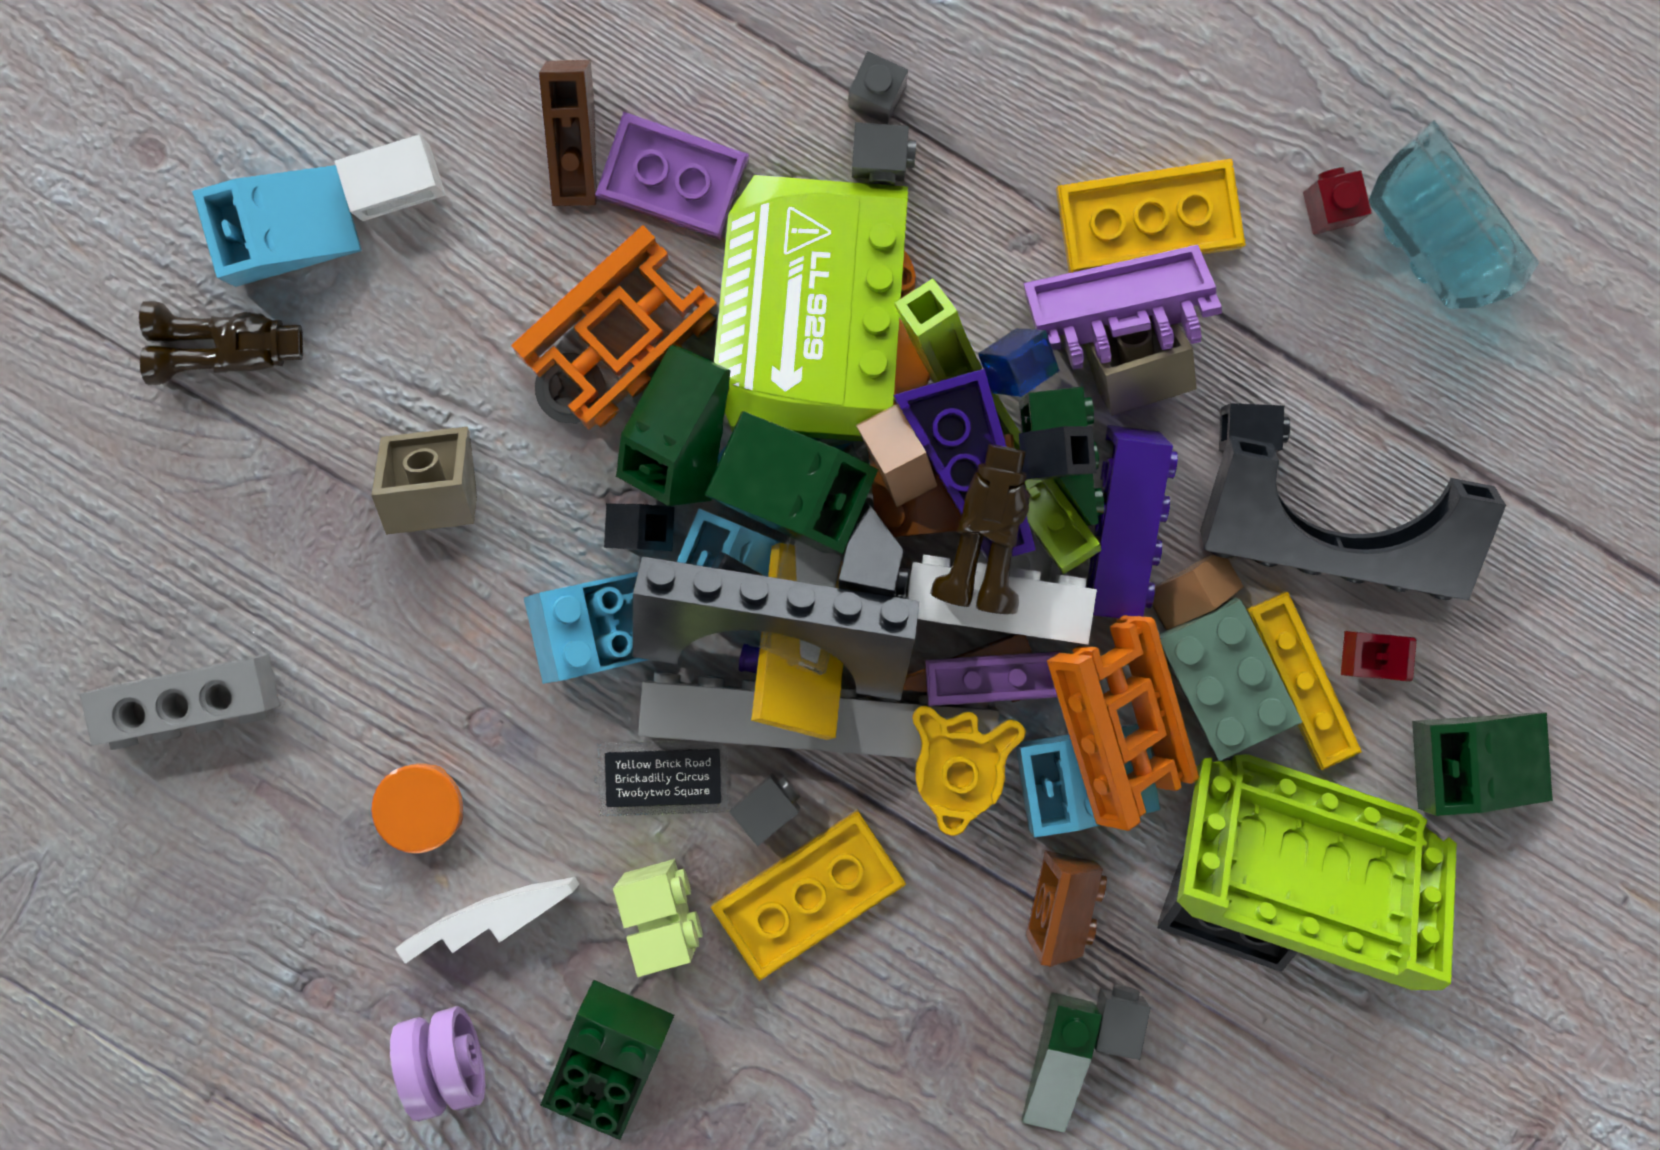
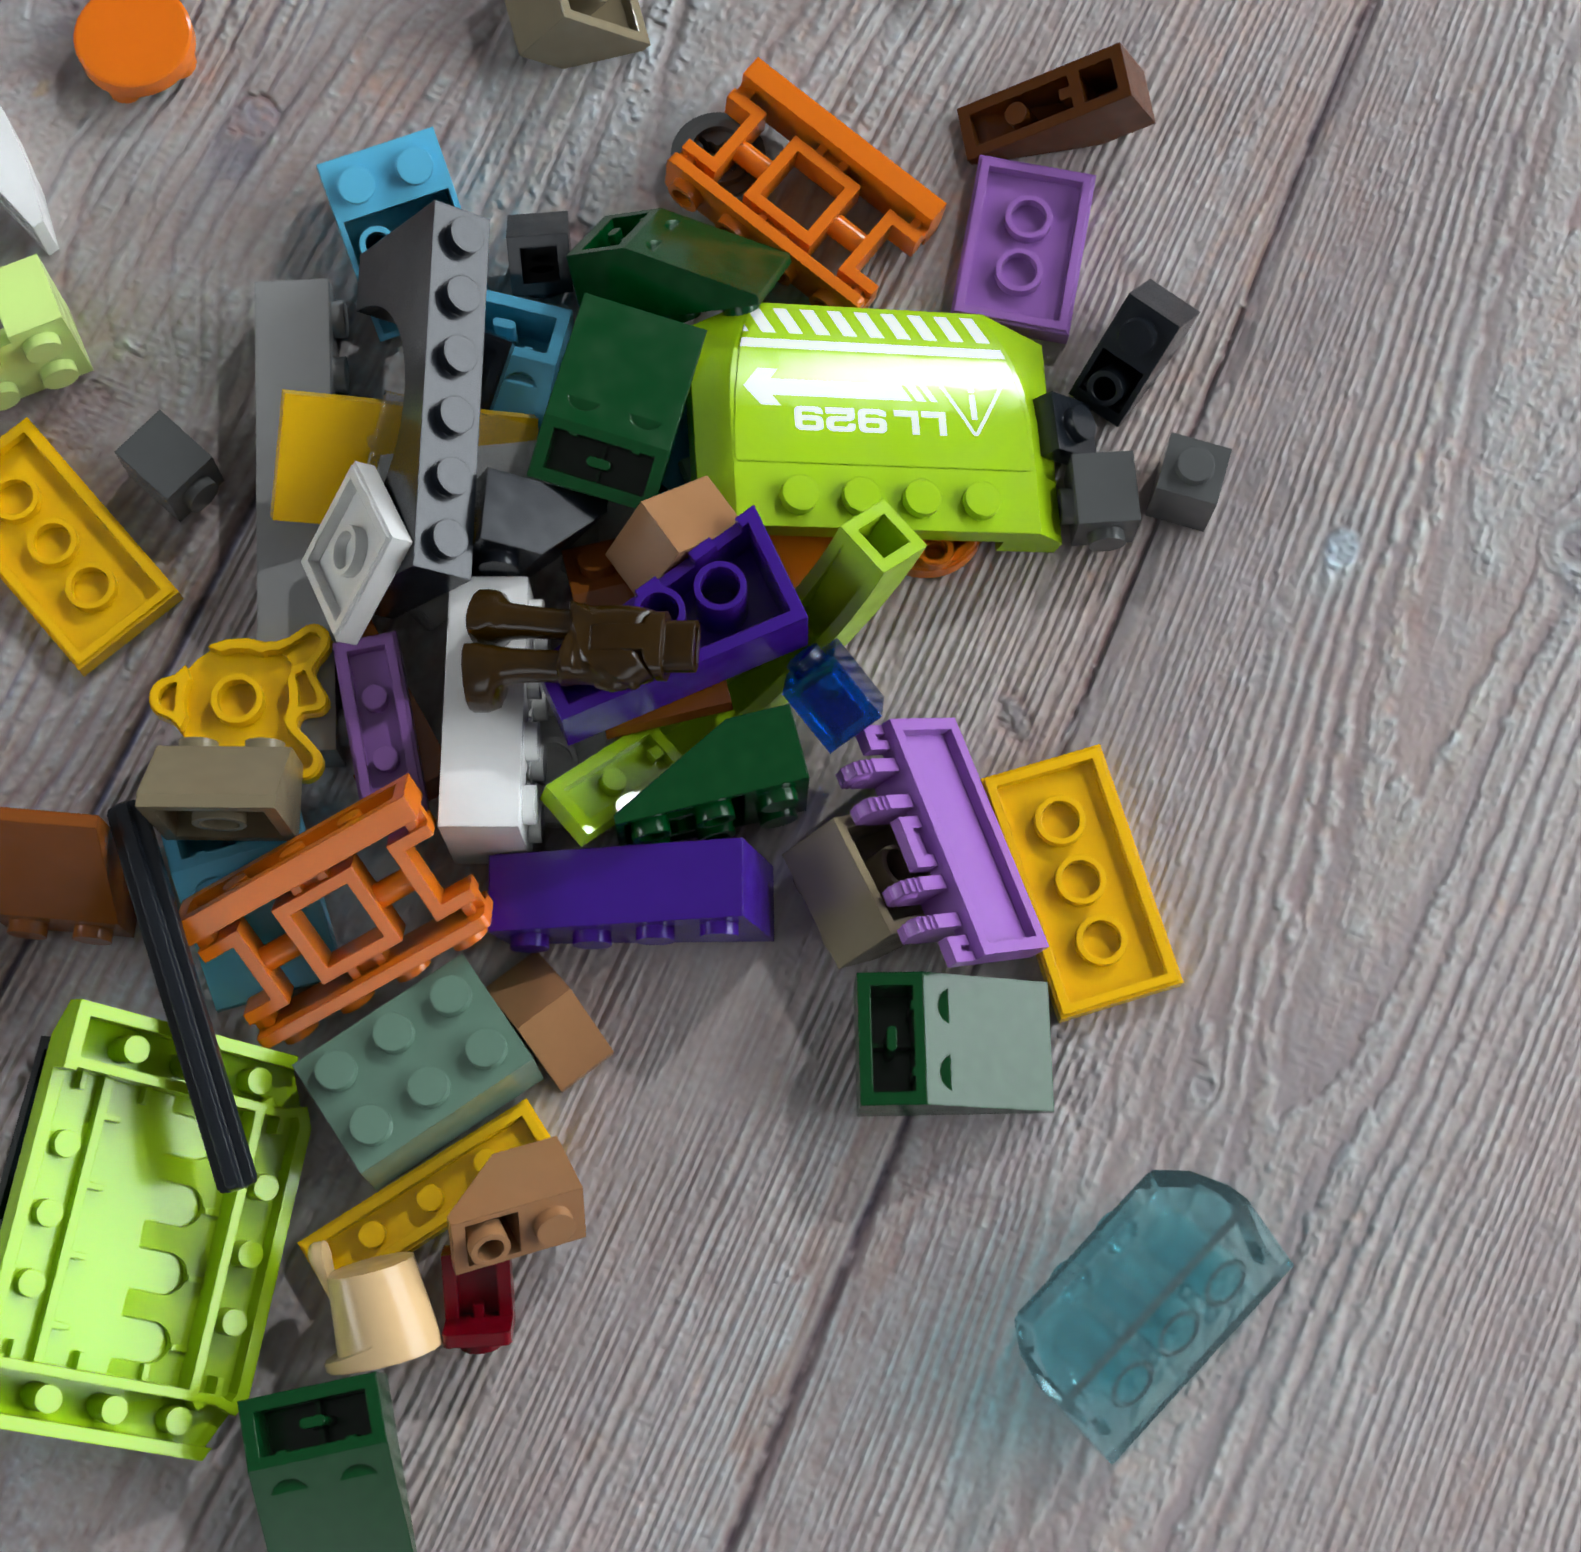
camera: 75 degrees right, 15 degrees down
black piece [594,740,733,816] -> none
black brick [1019,426,1097,480] -> none
black arch [1200,435,1506,601] -> none
black brick [1219,403,1290,452] -> none
dark red brick [1303,167,1372,235] -> none
none -> black axle [107,800,258,1193]
none -> dark tan slope [135,737,303,841]
none -> white tile [301,461,413,646]
none -> tan hat [308,1240,443,1375]
none -> medium nougat slope [447,1136,586,1275]
none -> slope [853,971,1054,1117]
none -> black plate [1033,391,1096,465]
none -> black slope [1068,279,1200,427]

